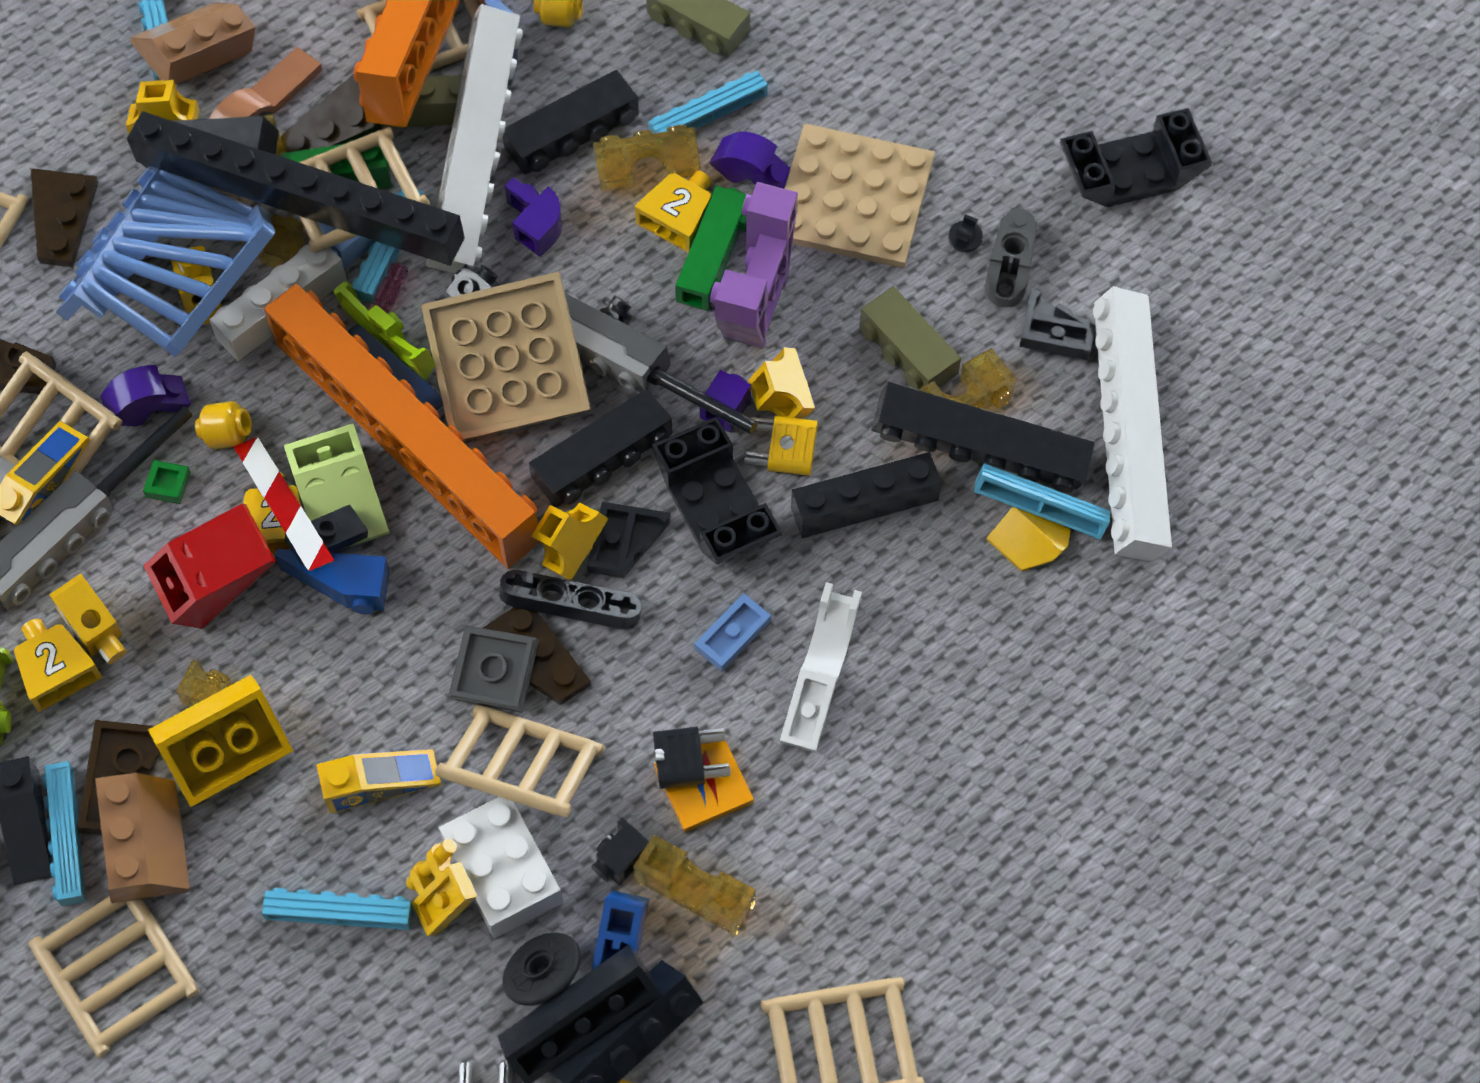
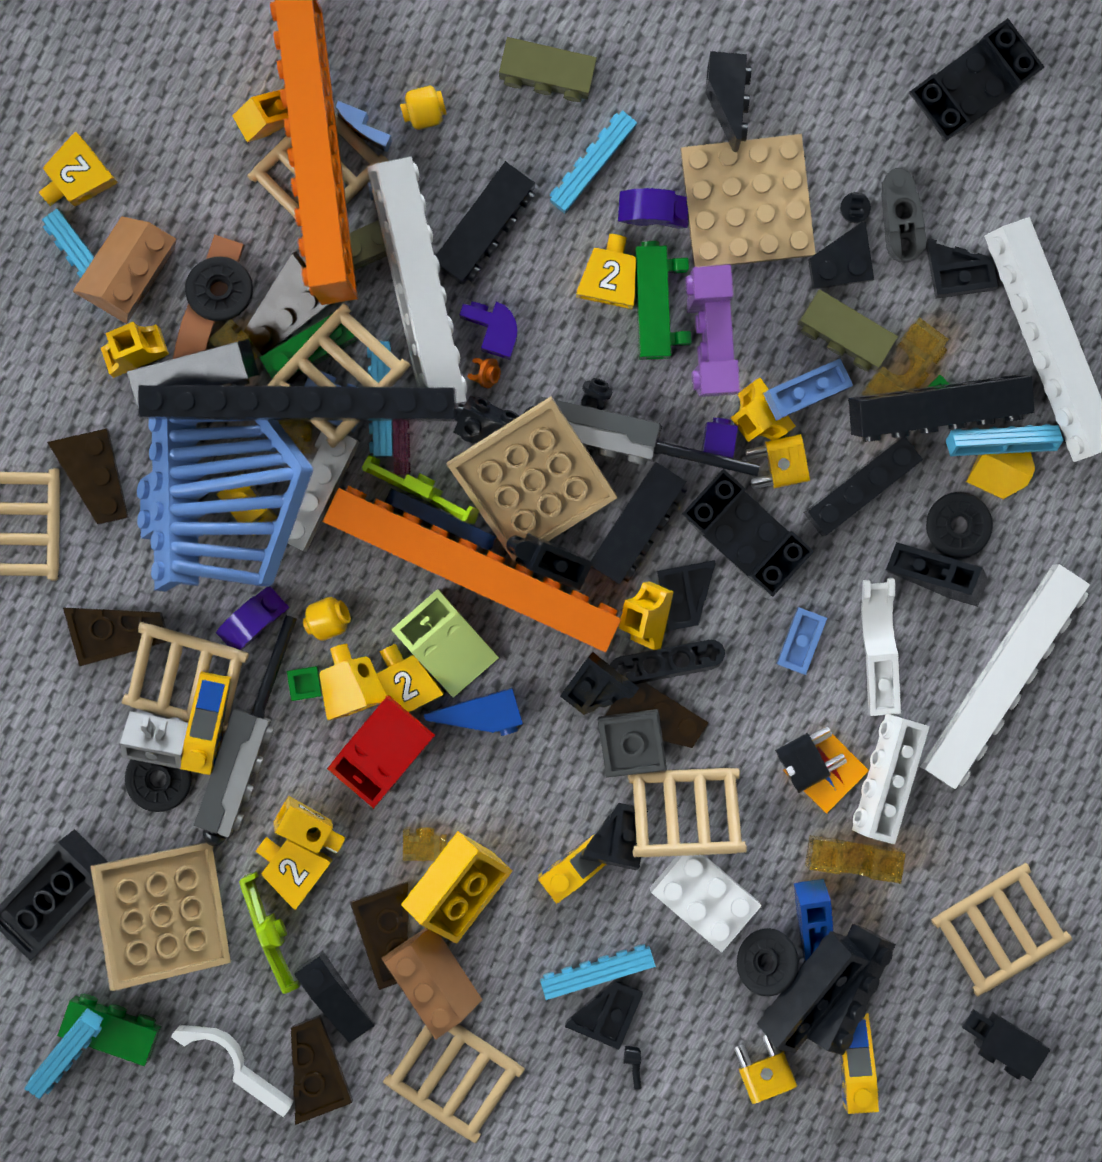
camera: 20 degrees left, 25 degrees up
medium azure piece [42,761,86,906] -> none
sticker [233,437,335,571] -> none
black plate [285,504,368,566] -> none
yellow plate [406,839,477,937] -> none
black brick [591,817,651,886] -> none
clear yellow arch [593,125,701,190] -> none
none -> black wheel [185,257,253,321]
none -> yellow torso [319,643,386,720]
none -> orange plate [467,358,501,388]
none -> black brick [506,533,593,590]
none -> black wing [560,652,640,715]
none -> black wing [565,980,643,1050]
none -> black wing [580,803,648,870]
none -> black hand [623,1046,642,1090]
none -> black slope [705,51,752,152]
none -> medium blue plate [763,358,853,421]
none -> black wing [808,222,874,290]
none -> white brick [852,713,930,845]
none -> black slope [886,542,988,607]
none -> white brick [920,564,1090,789]
none -> black wheel [926,492,993,559]

